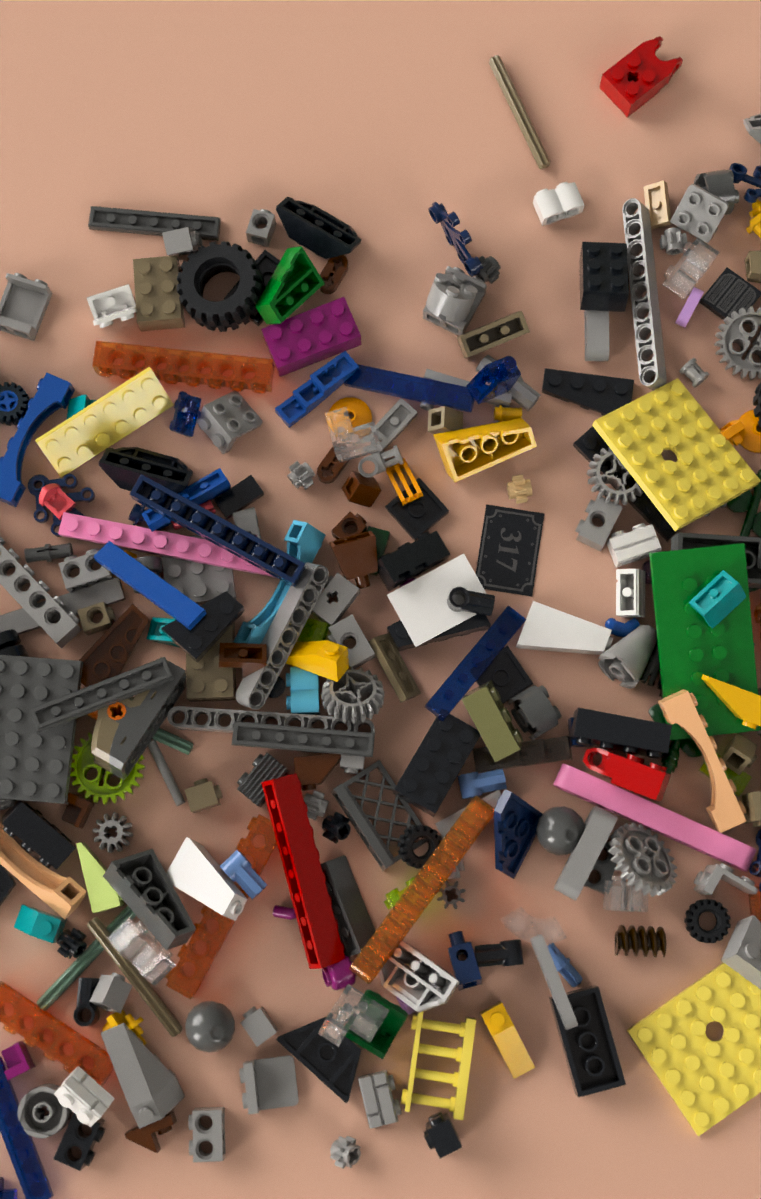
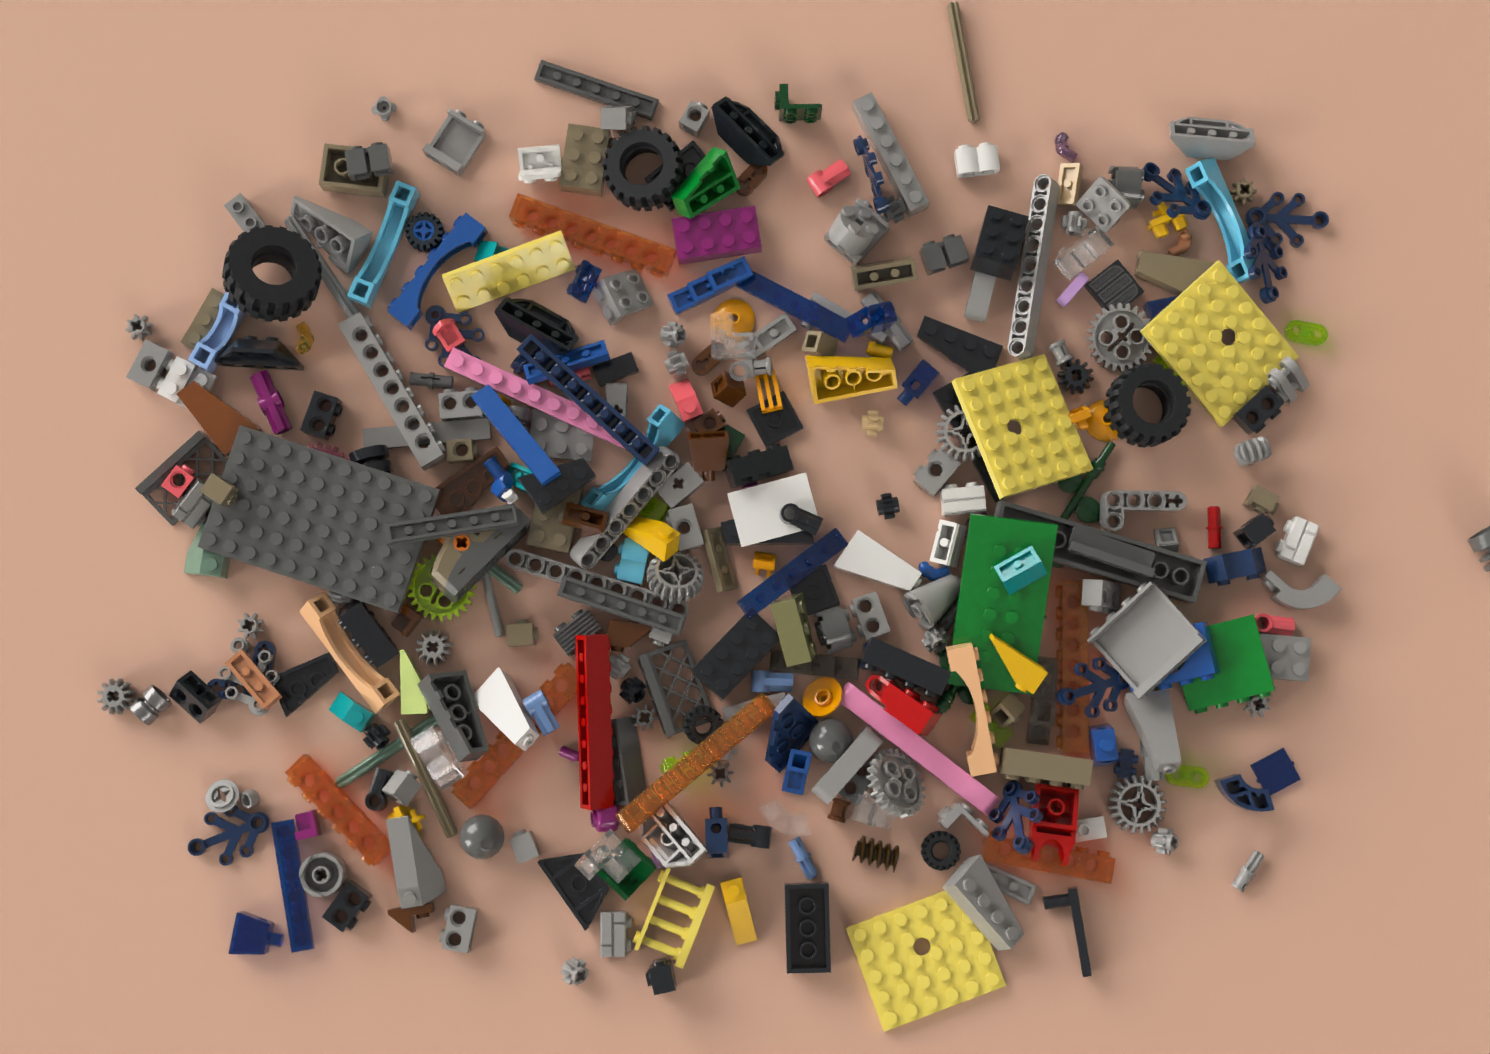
camera: 10 degrees right, 5 degrees up
white brick [54,1066,115,1127] -> none
light grey bracket [240,1055,299,1115] -> none
black sticker [476,505,544,597] -> none
light grey beam [530,934,578,1030] -> none
red brick [599,36,683,118] -> none
none -> blue arm [483,456,519,504]
none -> dark grey gear [631,704,658,731]
none -> light grey gear [660,322,686,348]
none -> coral slope [669,378,703,424]
none -> light orange tile [753,551,776,577]
none -> dark green bracket [774,84,822,124]
none -> blue slope [782,748,812,795]
none -> light orange dish [803,677,843,717]
none -> coral piece [806,159,851,198]
none -> reddish brown bush [827,797,851,823]
none -> light grey brick [849,591,891,641]
none -> light grey brick [852,92,929,217]
none -> black gear [876,493,900,520]
none -> clear blue torso [897,359,940,406]
none -> dark grey piece [919,234,969,276]
none -> light grey gear [921,627,950,653]
none -> arm [1054,132,1078,163]
none -> black gear [1057,359,1094,395]

